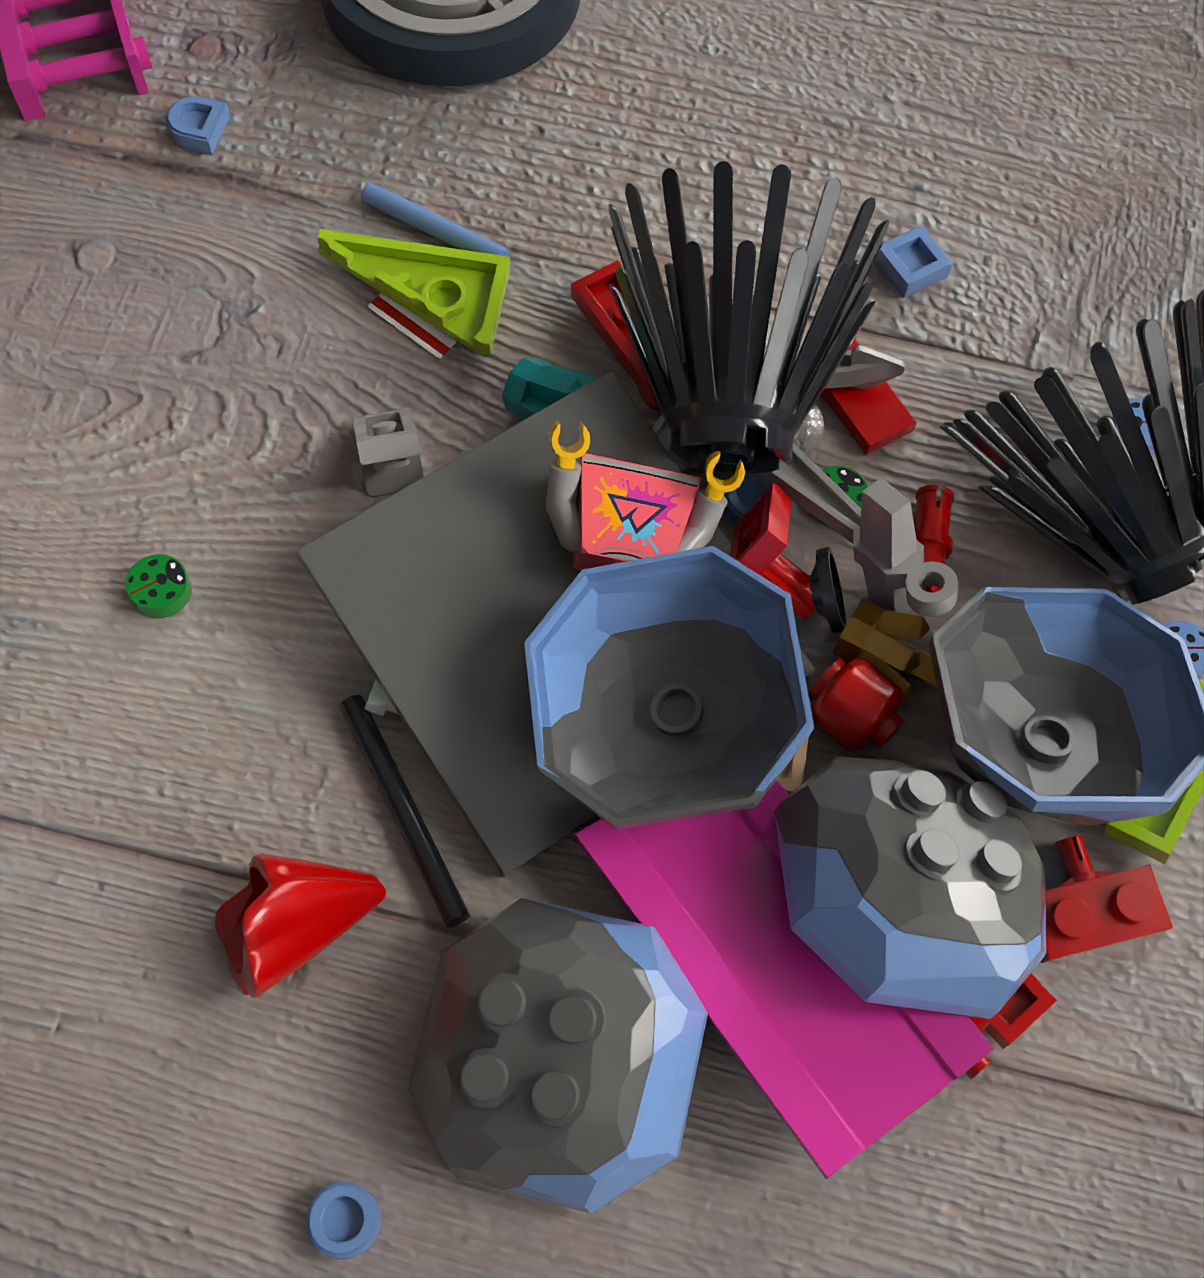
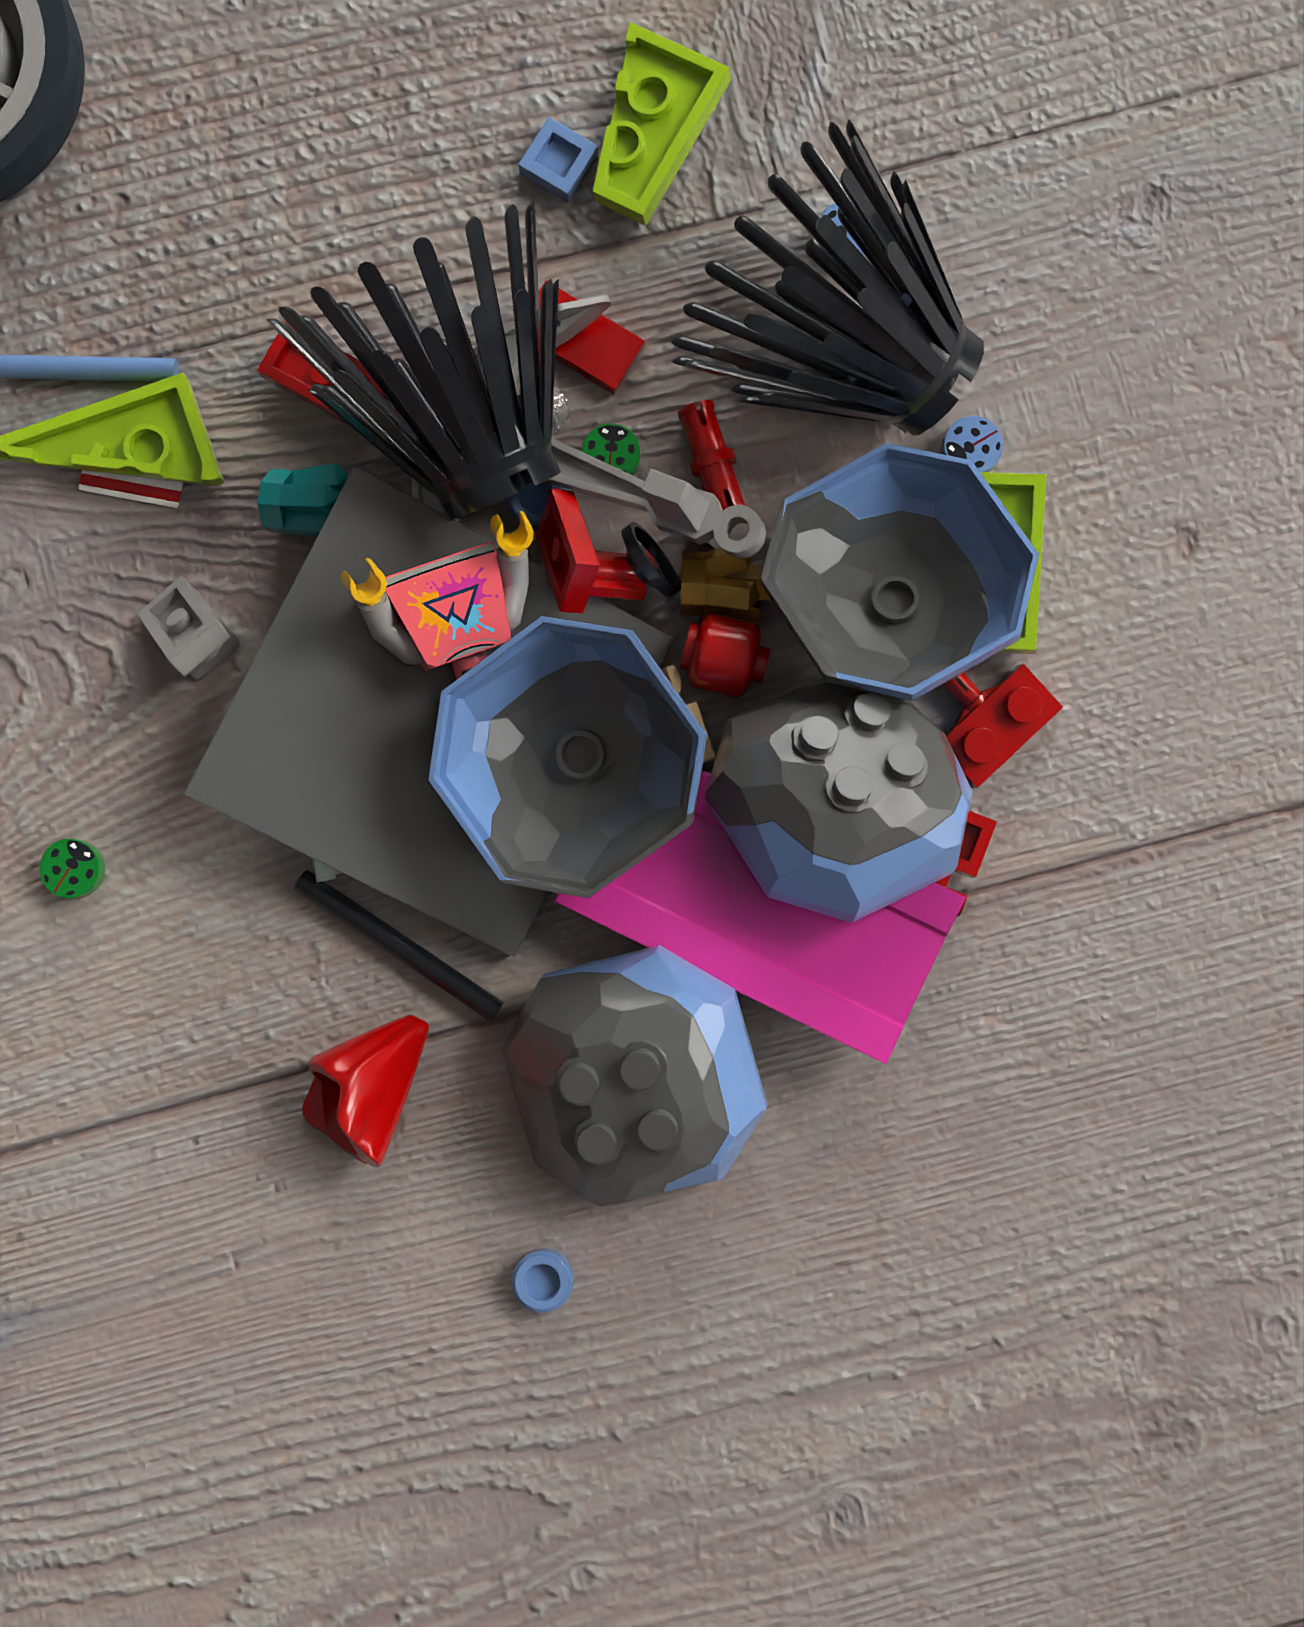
camera: 25 degrees left, 20 degrees up
none -> lime wing [593,22,732,226]

